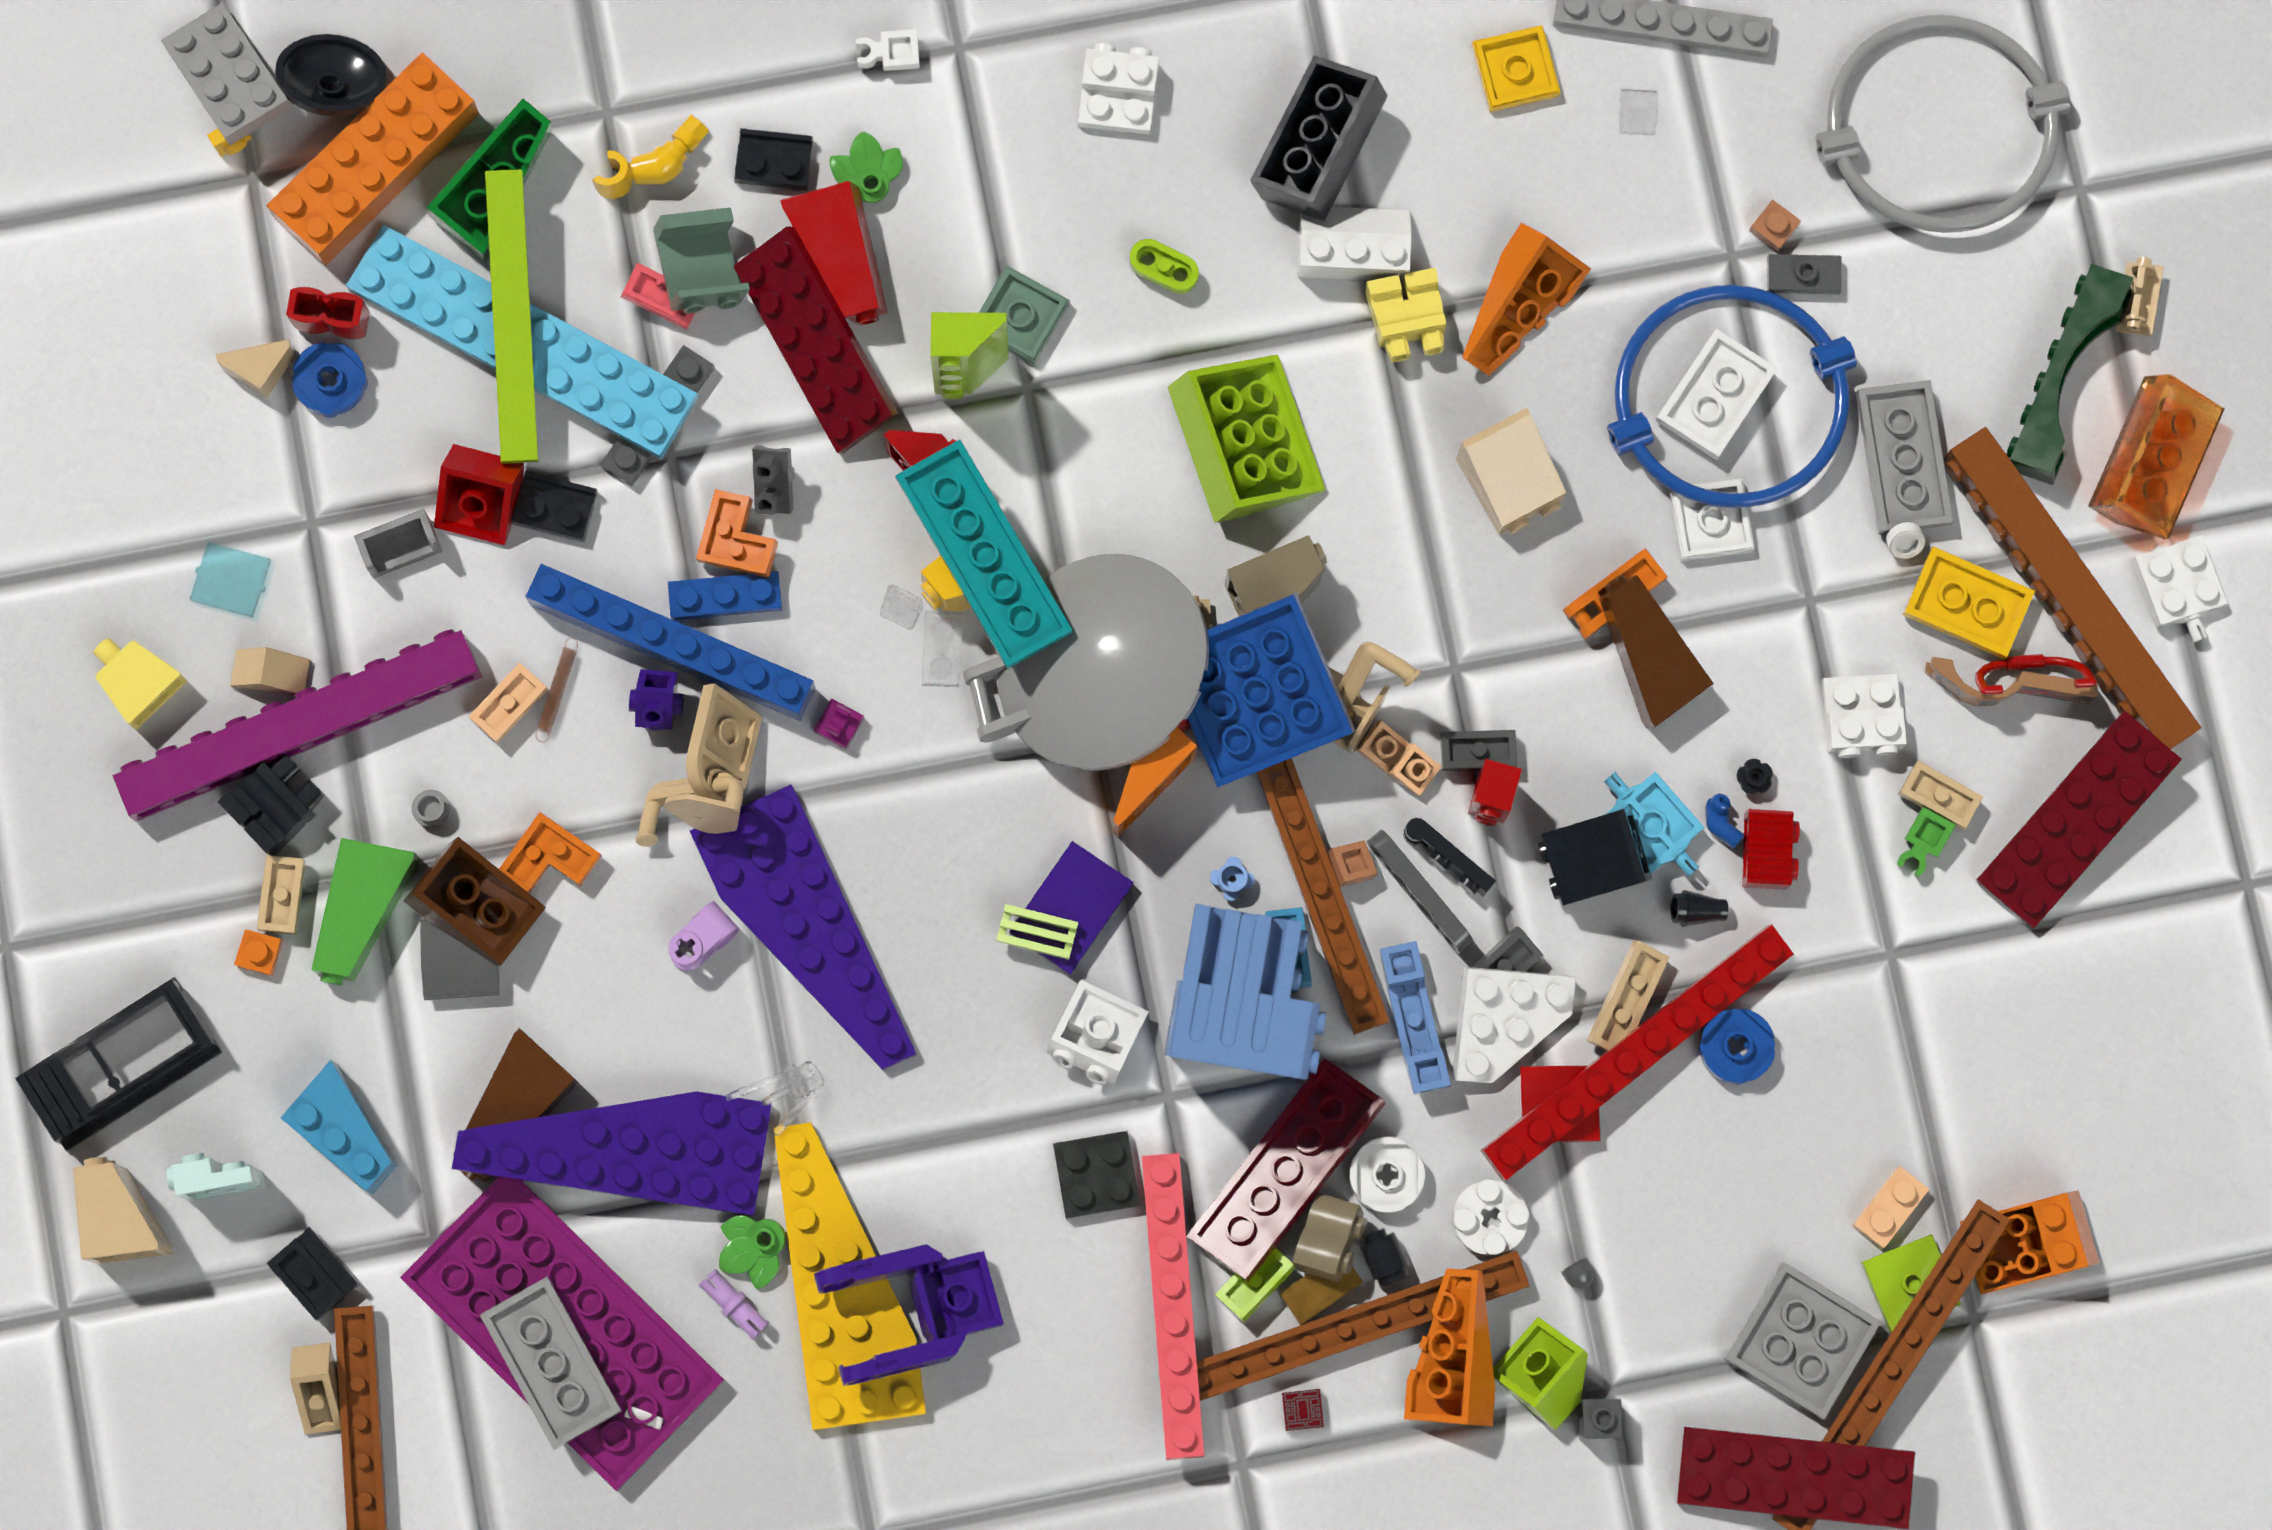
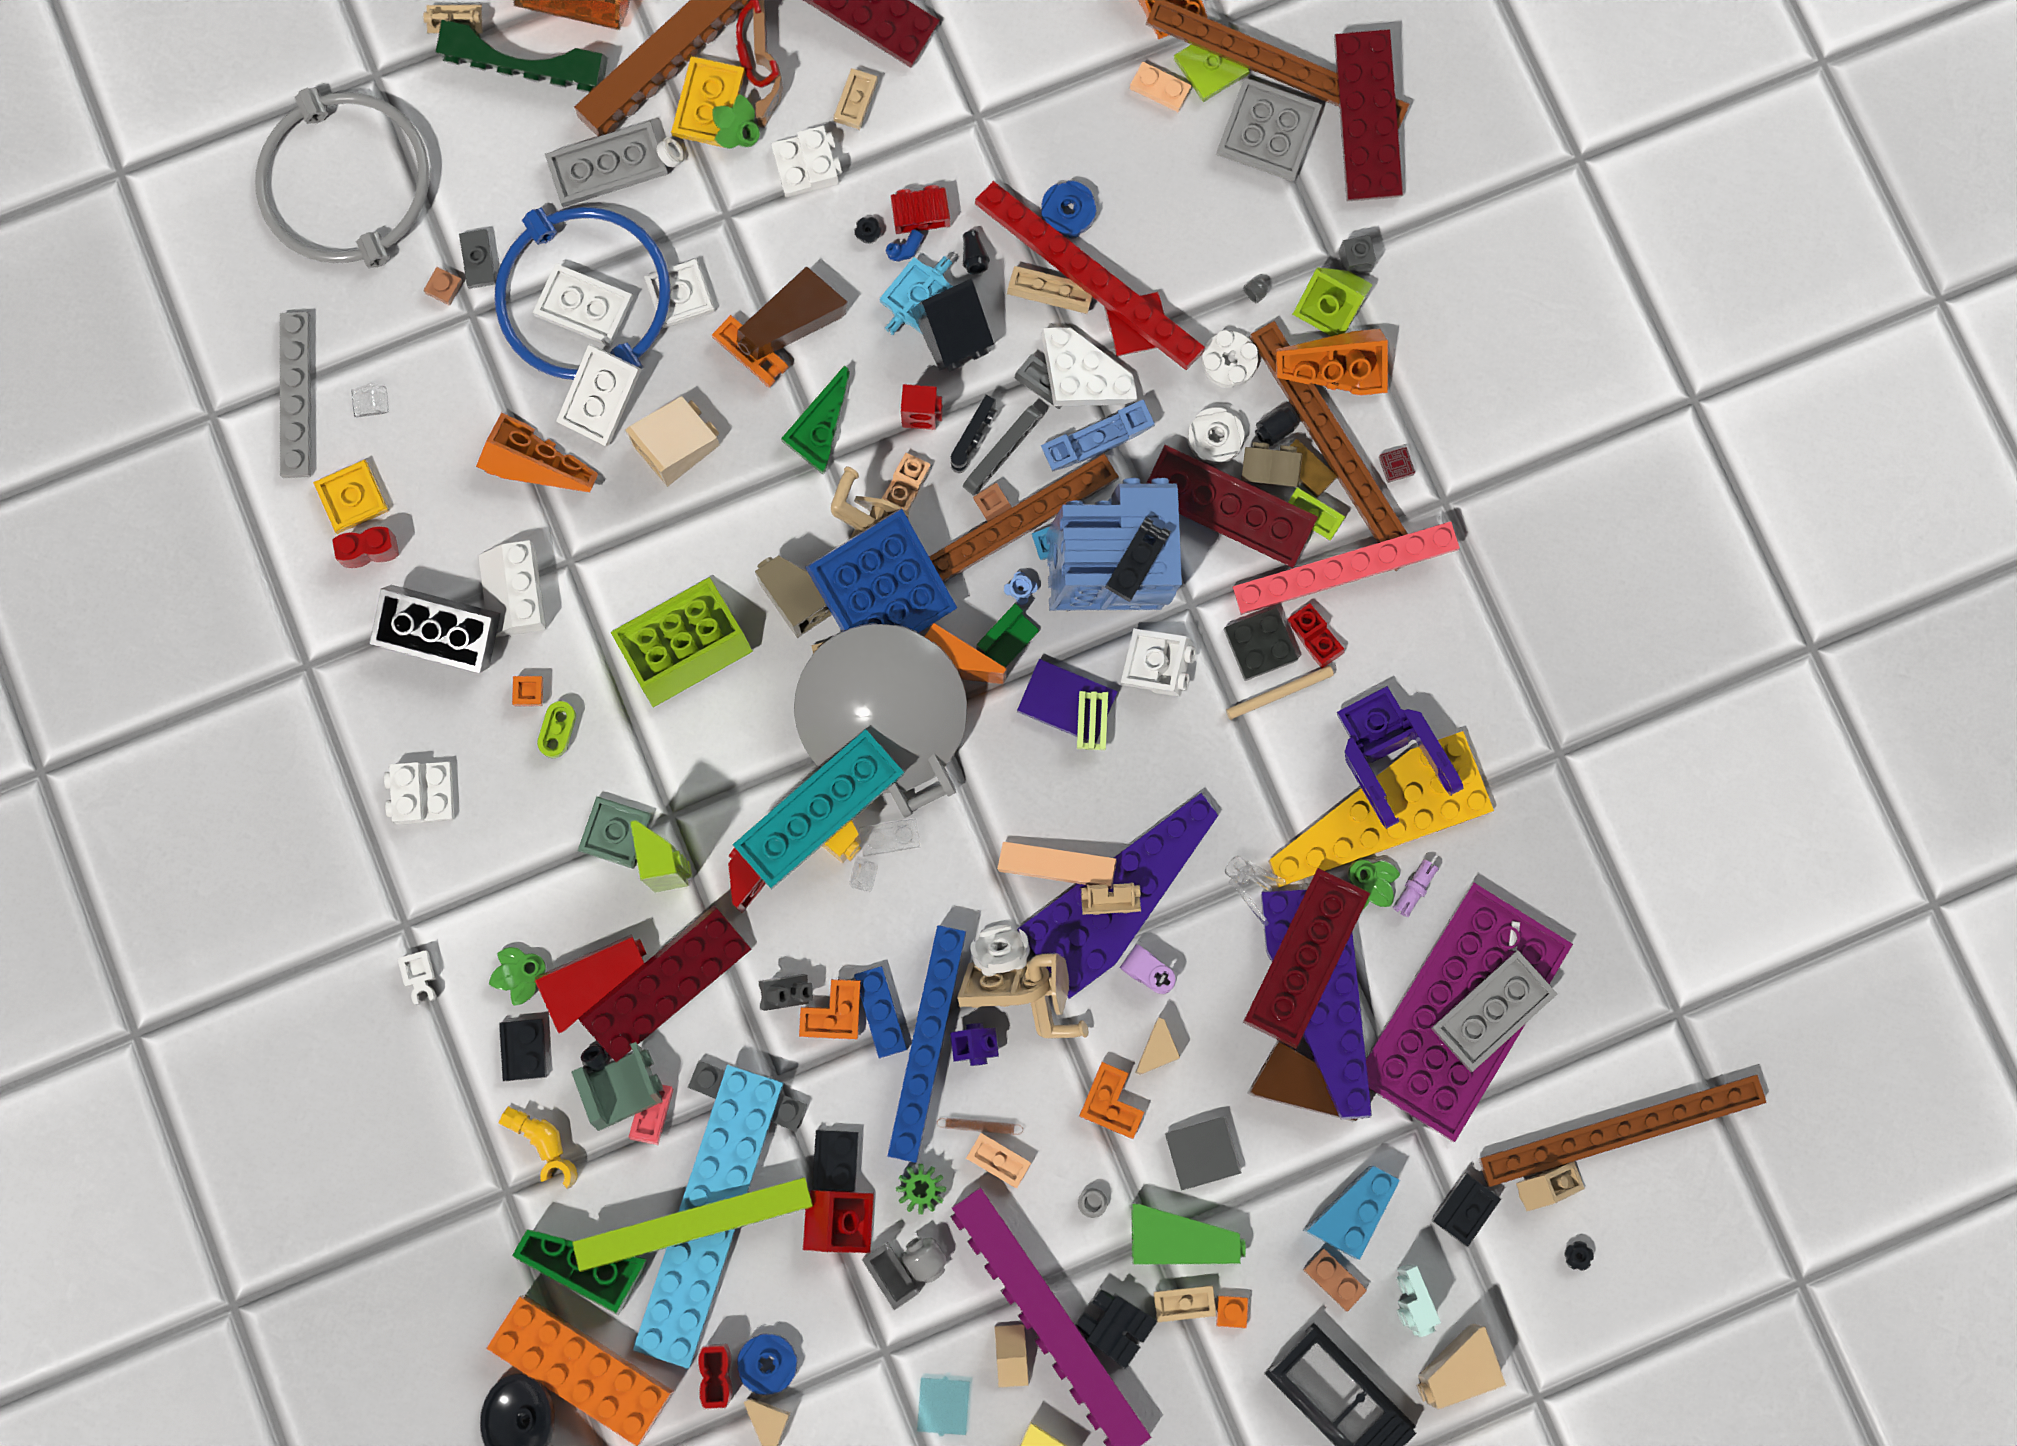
camera: 100 degrees left, 0 degrees up
reddish brown slope [403,837,546,966] -> none
magenta tile [813,698,864,750] -> none
light yellow hips [1365,268,1446,363] -> none
dark grey plate [1440,730,1517,771] -> none
bright green plate [1897,807,1956,877] -> none
none -> red brick [332,526,399,568]
none -> orange plate [512,676,544,706]
none -> white plate [556,345,641,446]
none -> black plate [580,1045,609,1072]
none -> bright green plate [712,94,760,149]
none -> green wing [781,366,850,474]
none -> bright green gear [896,1164,946,1215]
none -> light grey head [903,1237,947,1283]
none -> white plate [970,925,1030,976]
none -> green panel [977,603,1039,668]
none -> light nougat tile [997,842,1117,889]
none -> tan hinge [1081,883,1141,915]
none -> black plate [1104,517,1171,602]
none -> tan slope [1135,1017,1180,1075]
none -> tan bar [1226,665,1334,720]
none -> dark red plate [1243,868,1370,1049]
none -> red slope [1287,603,1345,669]
none -> nougat plate [1303,1248,1367,1312]
none -> black plate [1564,1241,1594,1271]

